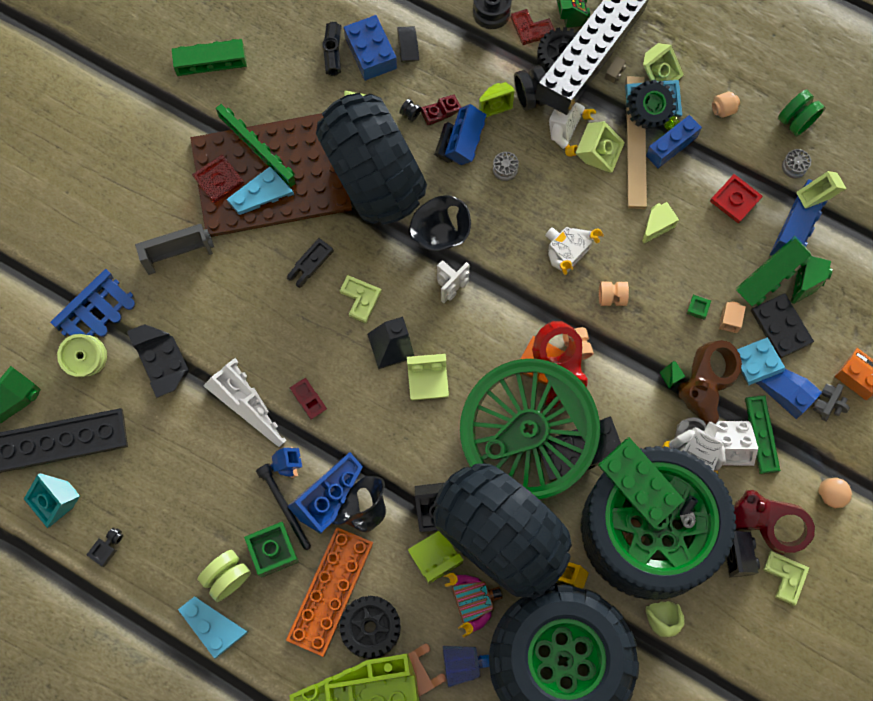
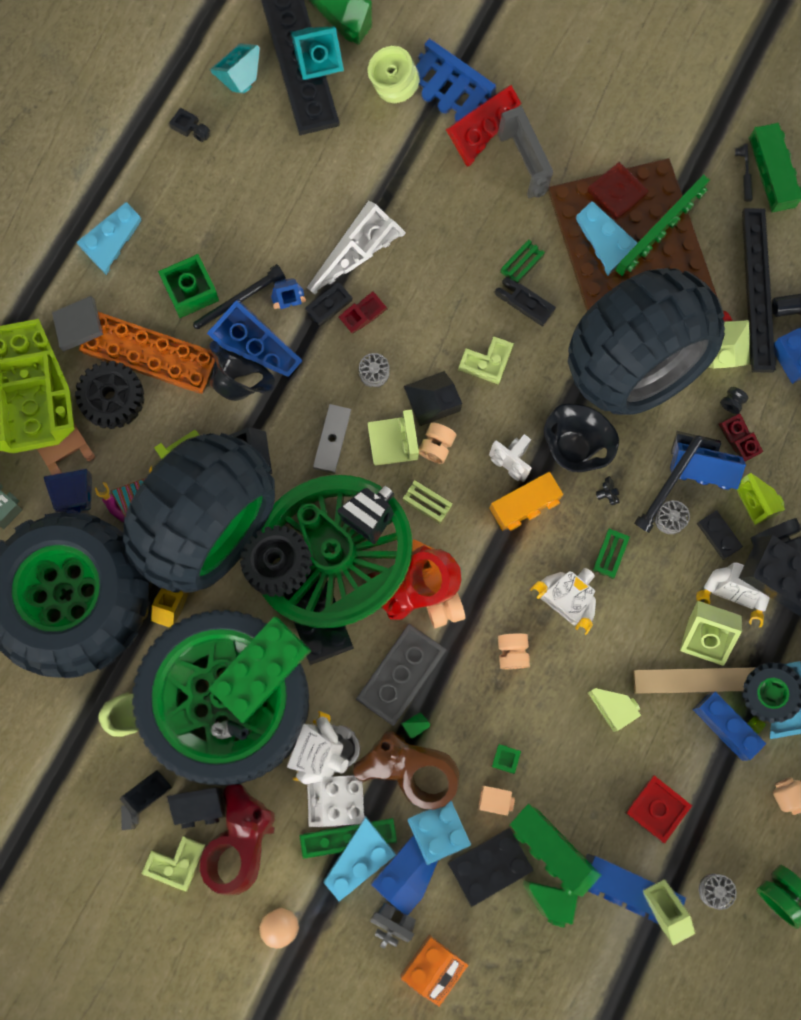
camera: 80 degrees right, 5 degrees up
black piece [127,324,189,398] -> none
yellowish green wheel [197,550,251,602] -> none
none -> dark grey tile [52,296,103,352]
none -> black plate [120,770,172,817]
none -> dark grey plate [121,805,139,830]
none -> black wheel [240,525,312,597]
none -> teal slope [291,27,344,80]
none -> black plate [305,282,353,327]
none -> light grey tile [313,404,351,474]
none -> medium azure wing [324,816,396,901]
none -> black torso [337,486,394,544]
none -> dark grey tile [356,624,447,727]
none -> light grey wheel [359,353,389,388]
none -> yellowish green tile [402,480,452,524]
none -> light nougat wheel [418,423,457,464]
none -> red wing [445,85,521,167]
none -> light orange brick [489,472,564,531]
none -> green tile [500,239,545,283]
none -> green tile [592,528,630,579]
none -> black plant [596,476,620,505]
none -> black piece [634,435,703,533]
none -> black plate [697,510,743,560]
none -> black piece [735,143,753,202]
none -> black plate [742,208,776,373]

